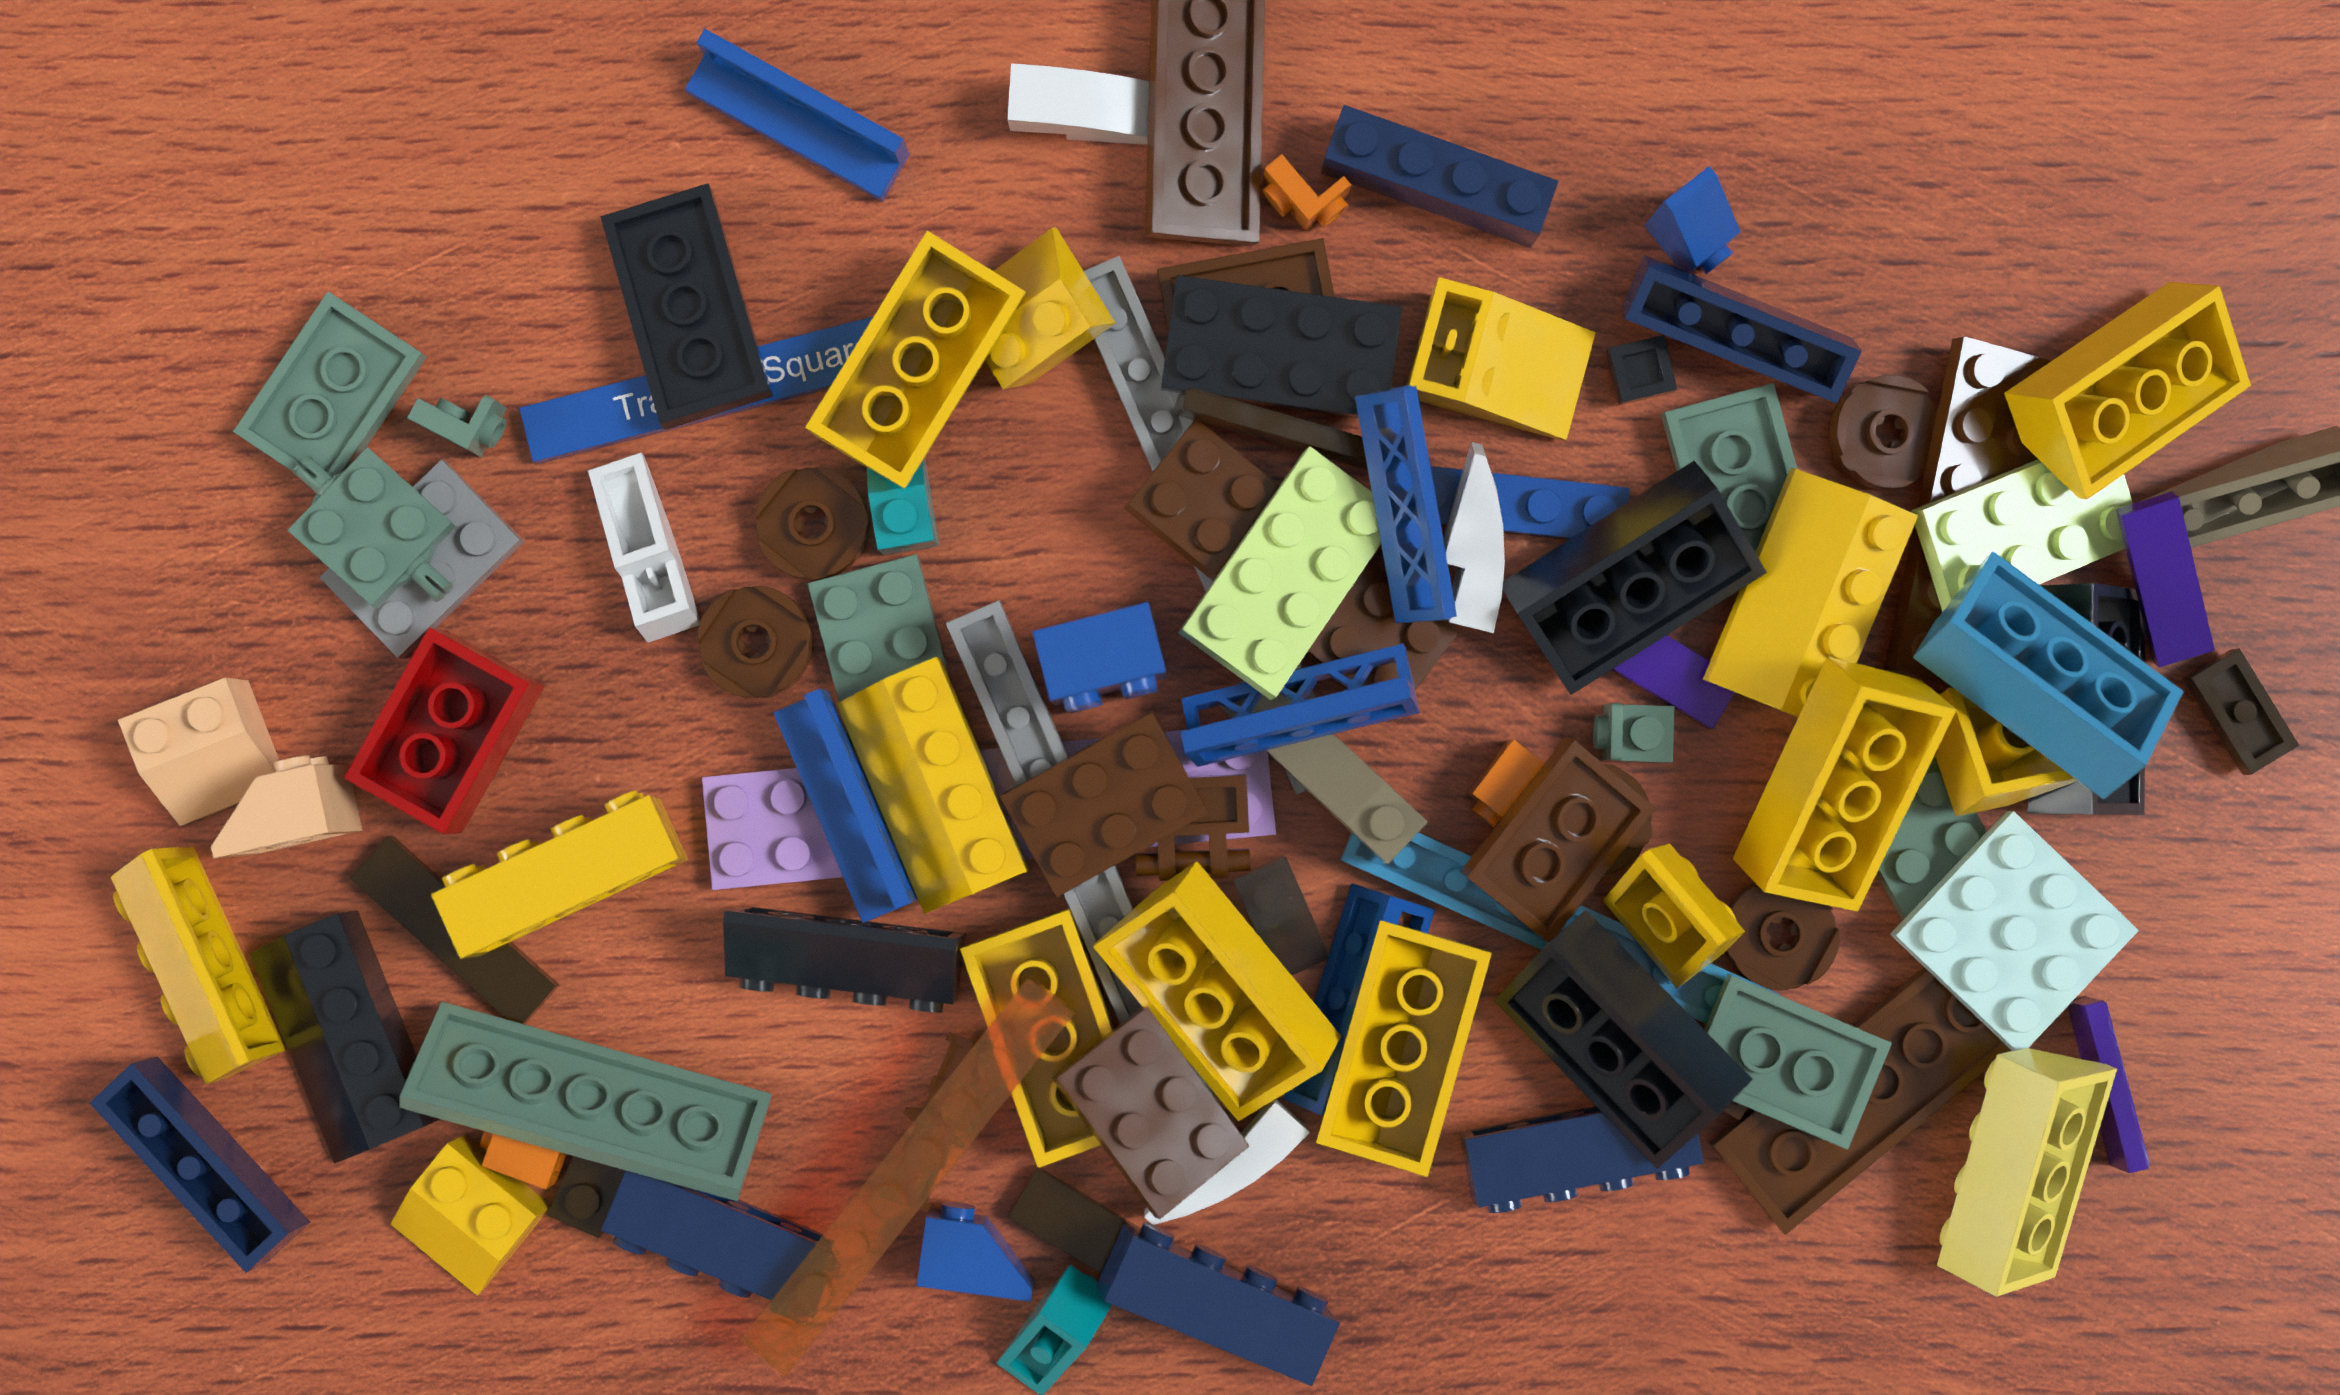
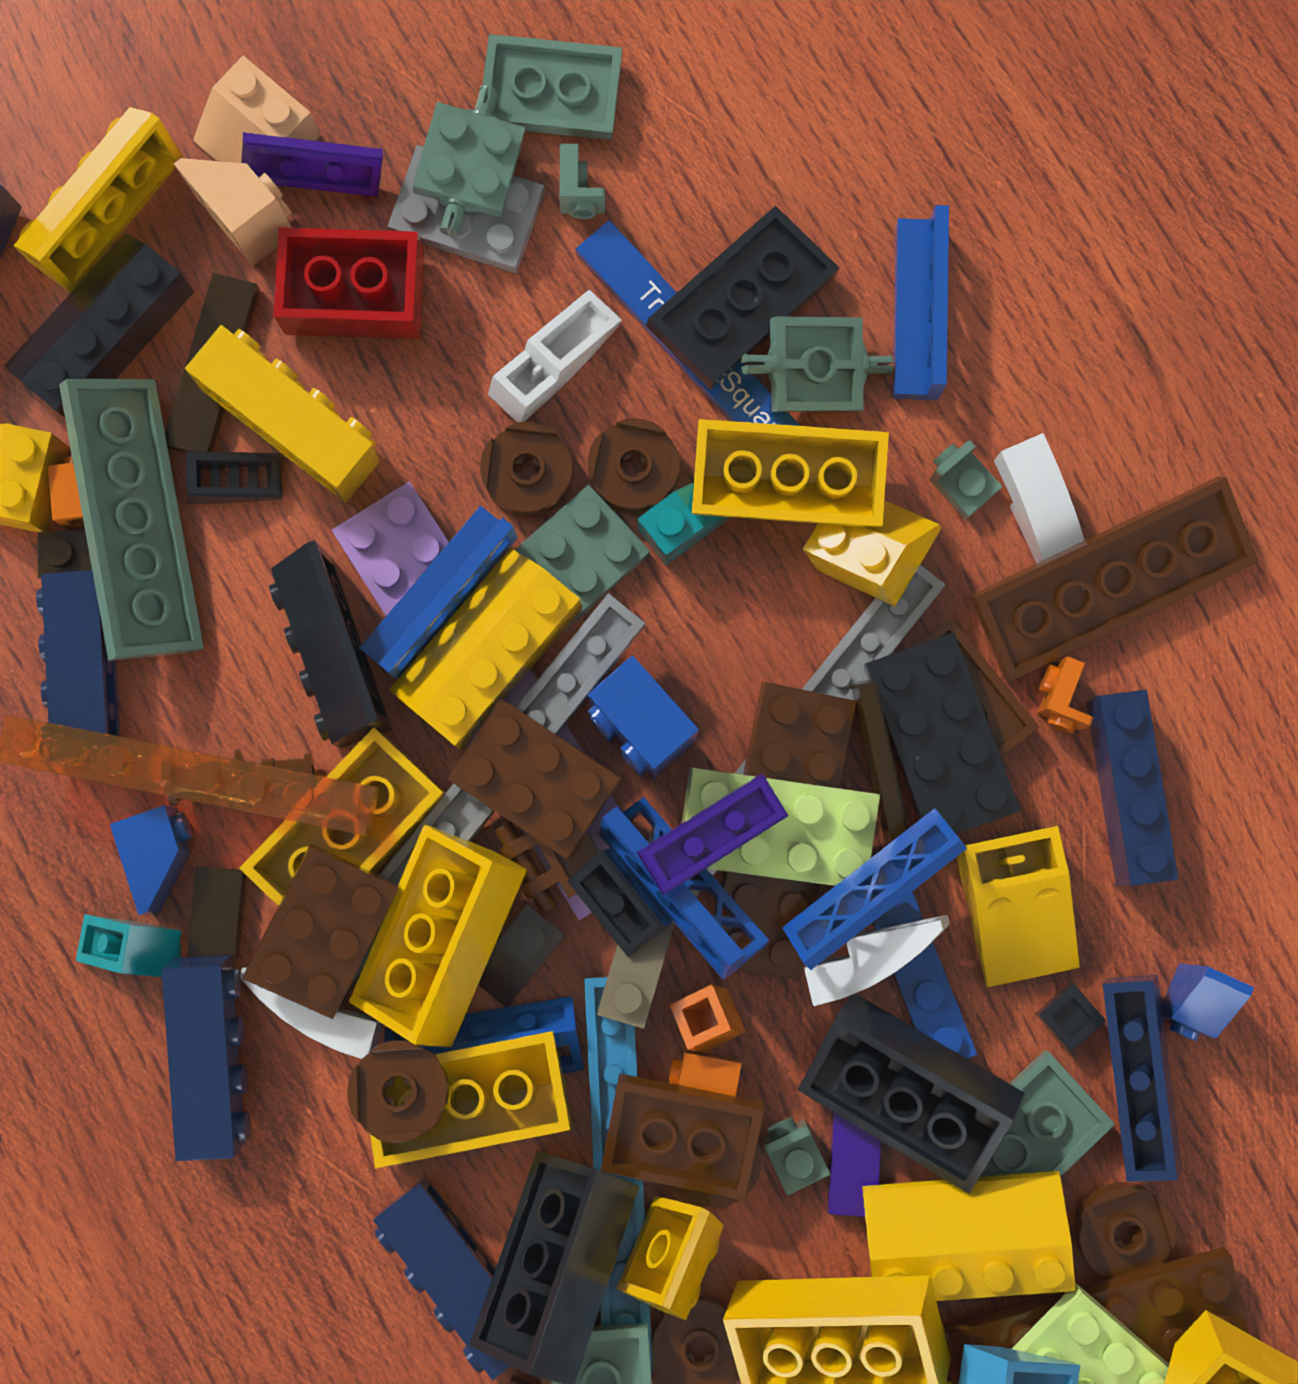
camera: 65 degrees right, 5 degrees down
none -> black slope [186,451,282,504]
none -> dark purple tile [241,132,383,197]
none -> reddish brown plate [347,1040,449,1143]
none -> black slope [567,848,672,957]
none -> dark purple tile [636,774,788,895]
none -> orange brick [669,984,747,1052]
none -> sand green plate [741,316,893,412]
none -> sand green bracket [929,440,1003,520]

